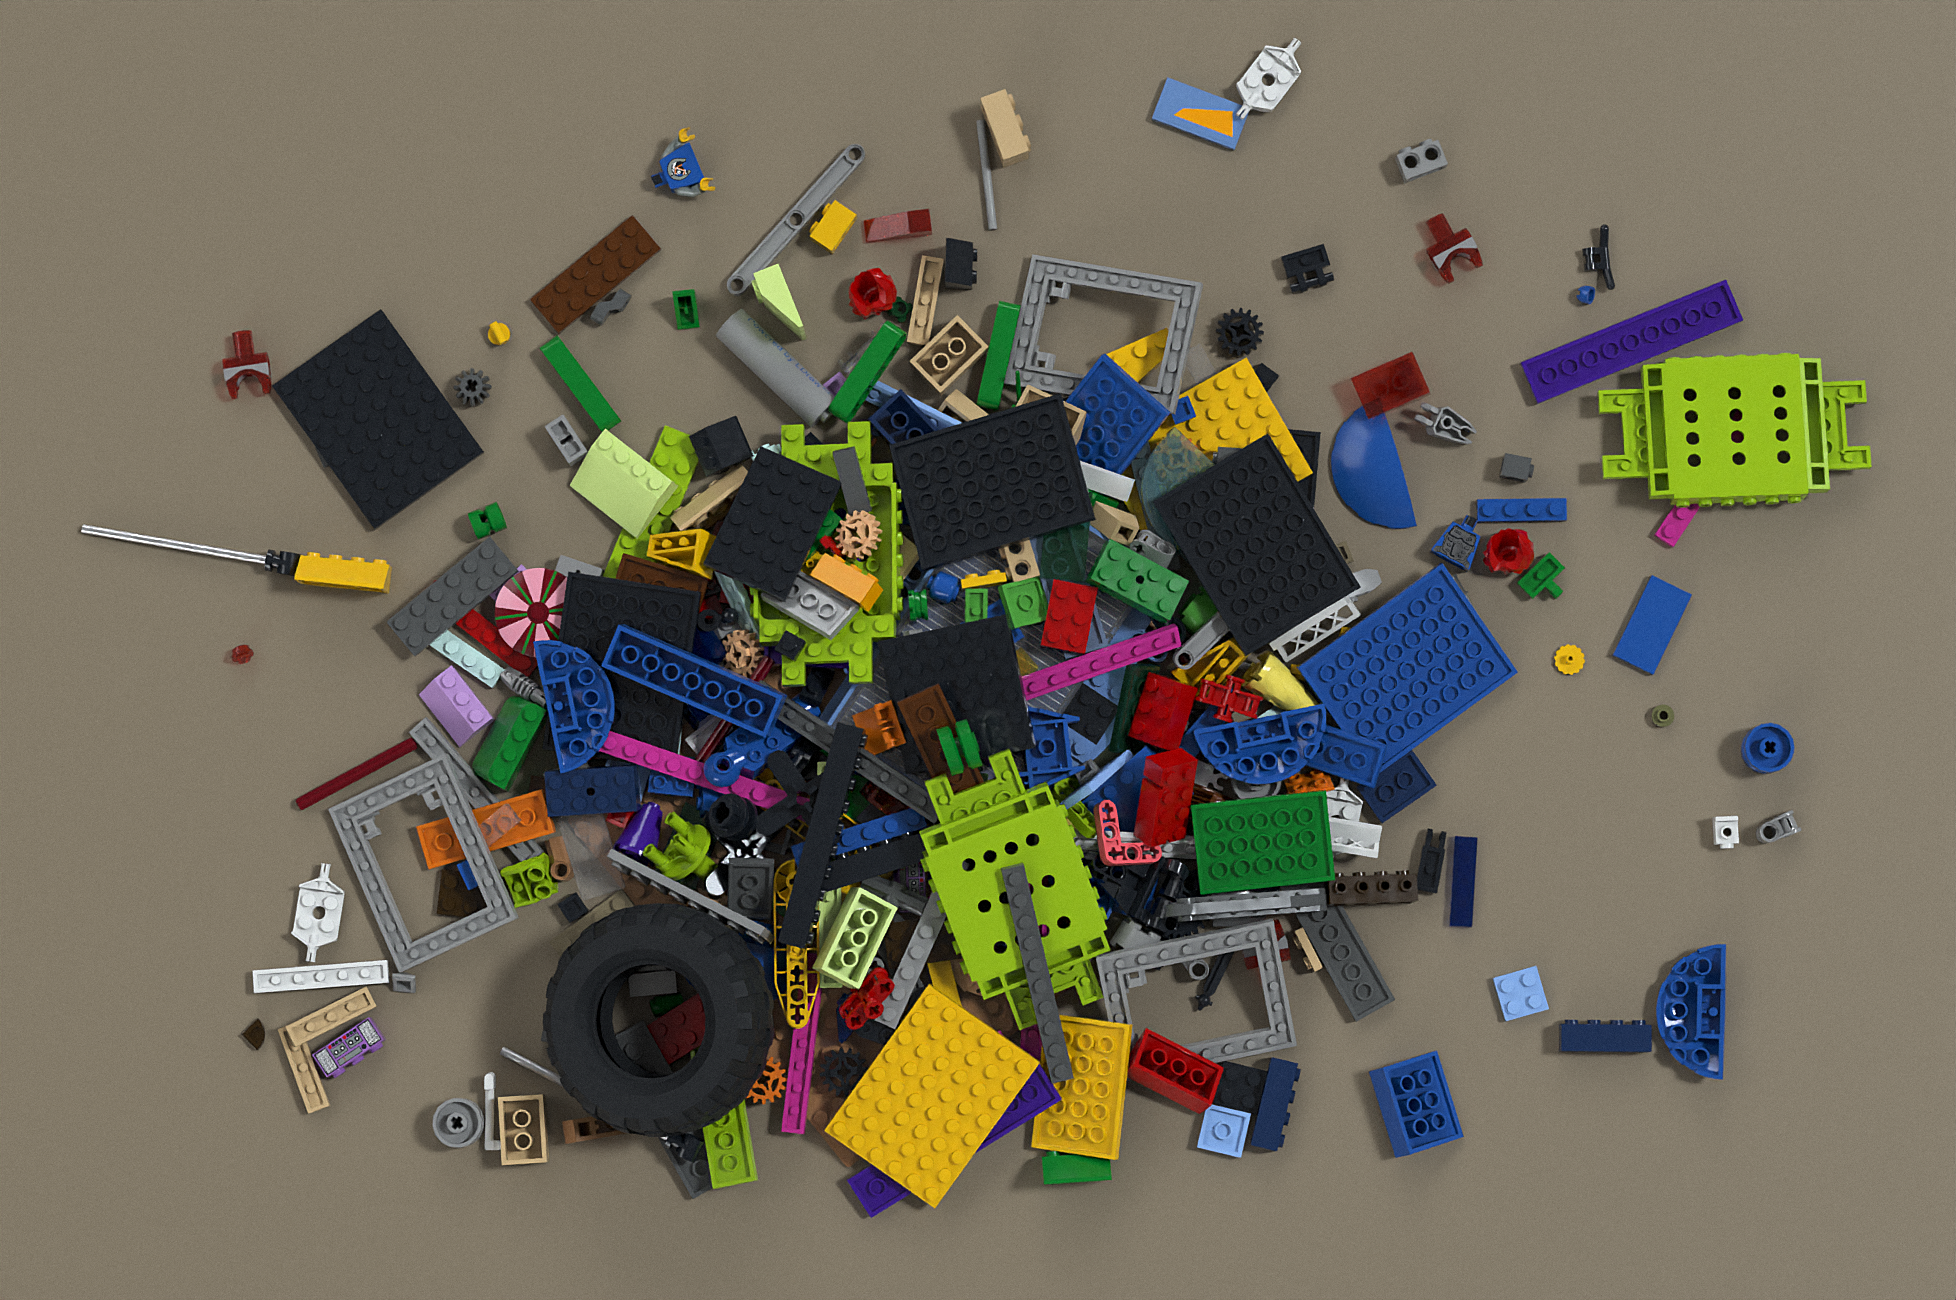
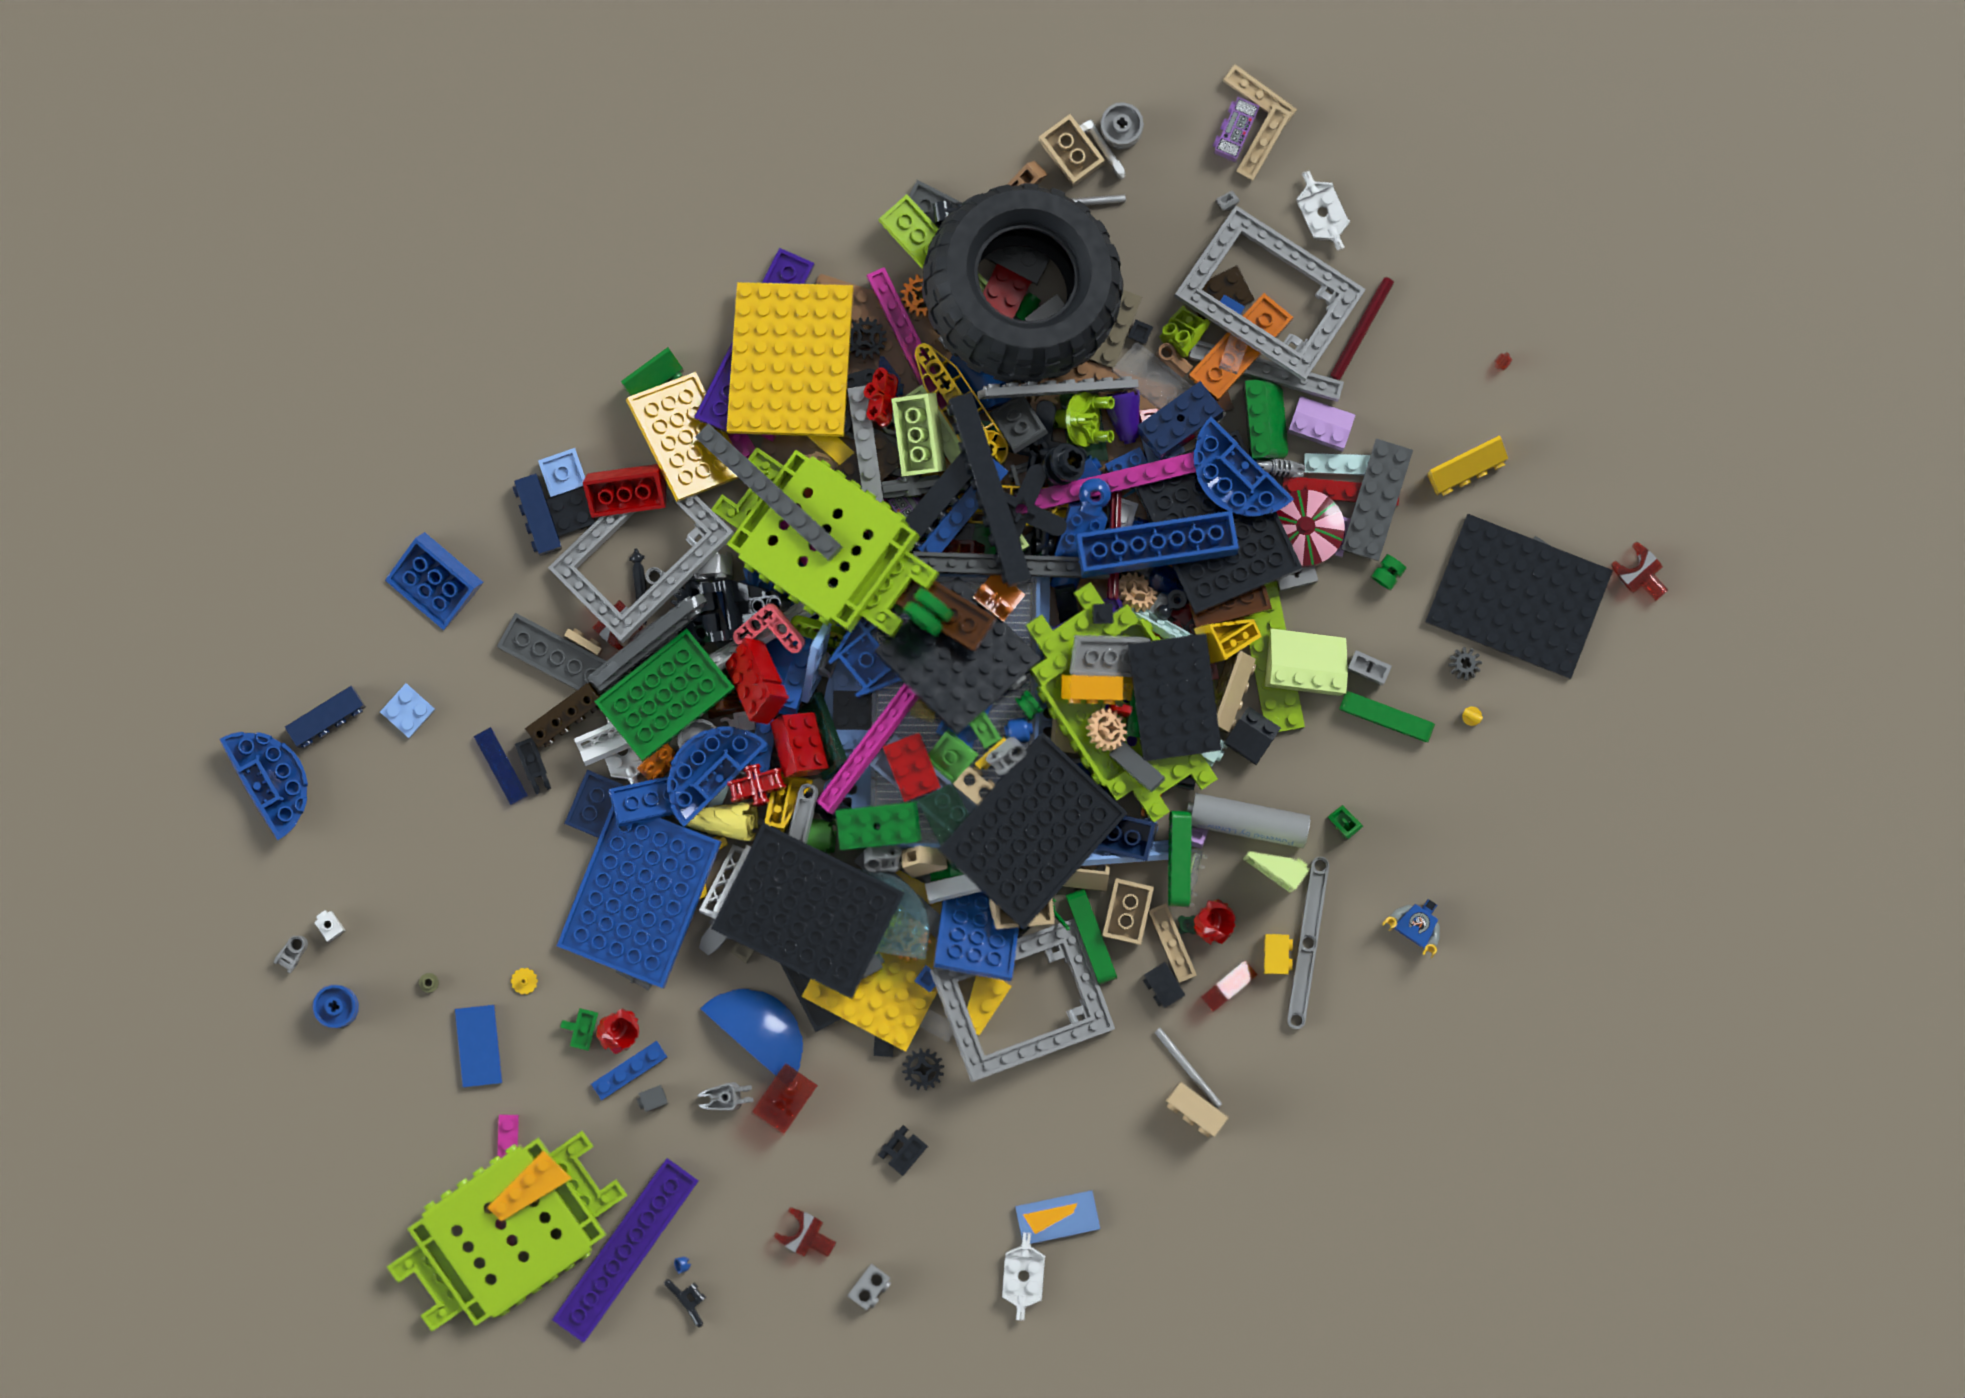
camera: 145 degrees right, 0 degrees up
flat silver piece [82,524,301,576] -> none
dark brown tile [242,1019,265,1050] -> none
white plate [253,960,390,993] -> none
reddish brown plate [530,215,661,334] -> none
dark grey piece [590,289,632,326] -> none
torso [1430,515,1480,572] -> none
none -> light orange wing [487,1150,572,1221]
none -> light grey piece [986,737,1026,775]

